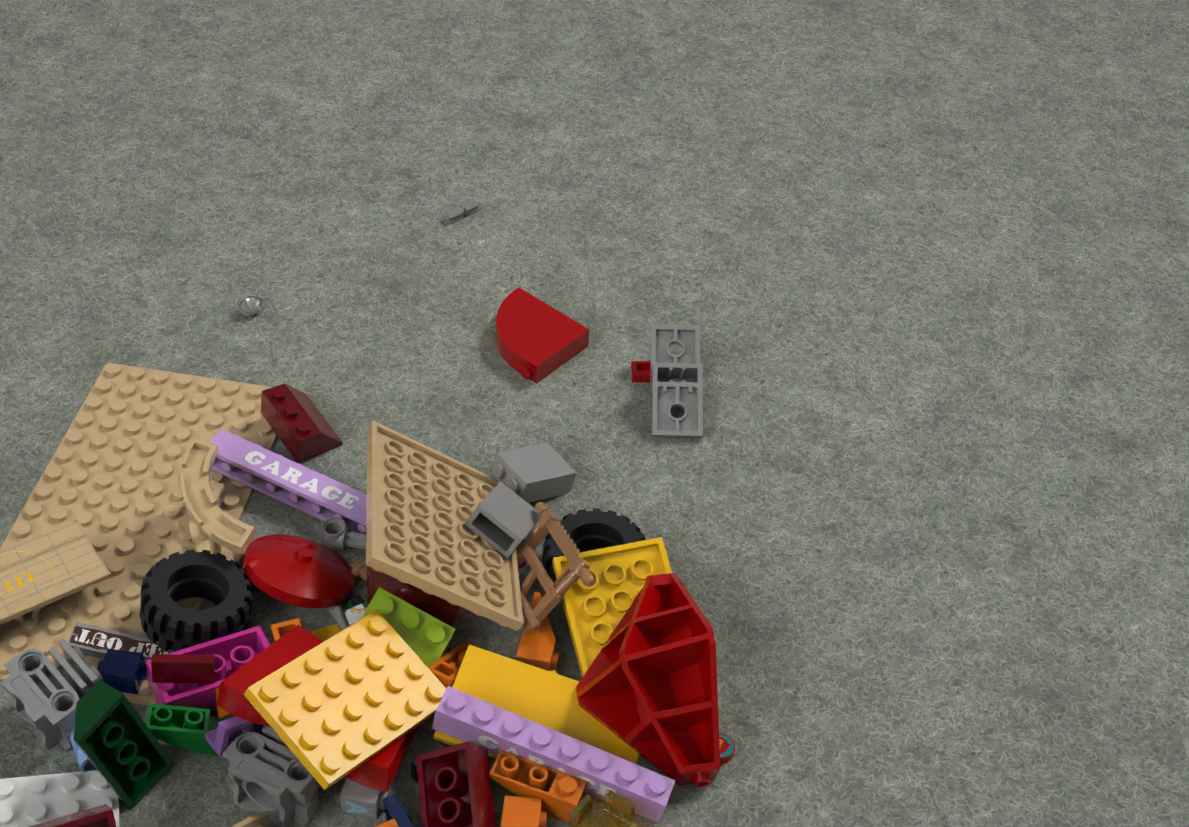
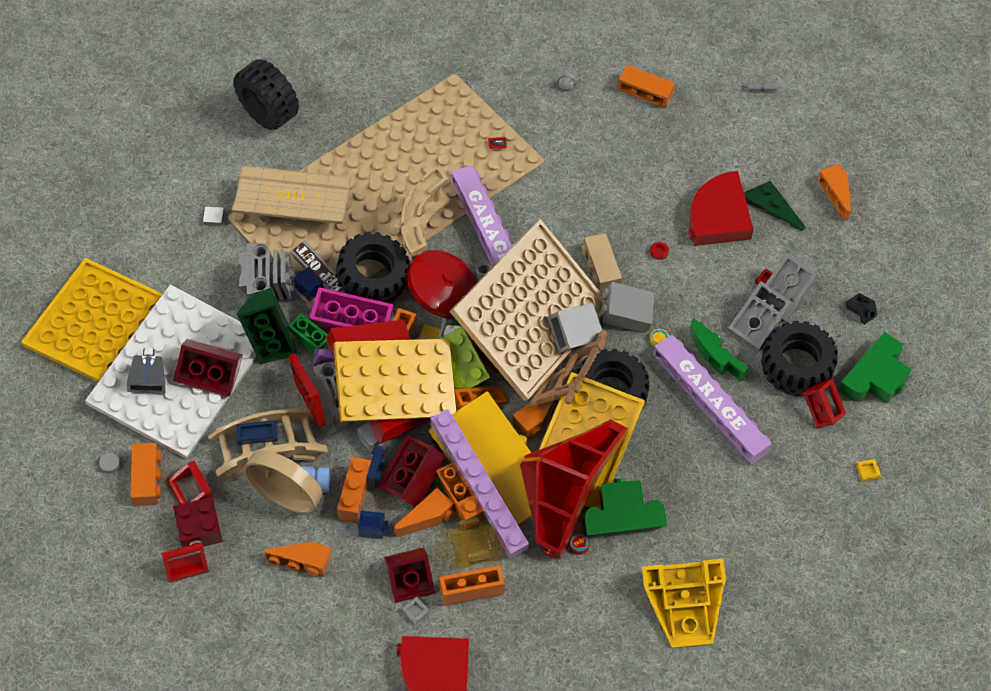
camera: 40 degrees right, 15 degrees up
dark red tile [151,654,215,683] -> none
dark red slope [261,383,343,462] -> none
none -> red tile [288,354,326,428]
none -> sticker [488,137,507,150]
none -> tan brick [581,233,622,292]
none -> green brick [582,478,667,536]
none -> orange brick [617,65,675,108]
none -> yellow wedge [642,559,726,648]
none -> red tile [650,242,669,260]
none -> yellow tile [650,329,669,347]
none -> lavender brick [653,335,772,465]
none -> green slope [689,318,748,381]
none -> dark green wing [744,181,805,231]
none -> black tyre [761,321,838,396]
none -> red tile [803,378,846,428]
none -> orange slope [817,164,851,221]
none -> green brick [838,332,911,403]
none -> black bracket [846,293,877,325]
none -> yellow tile [856,459,881,482]

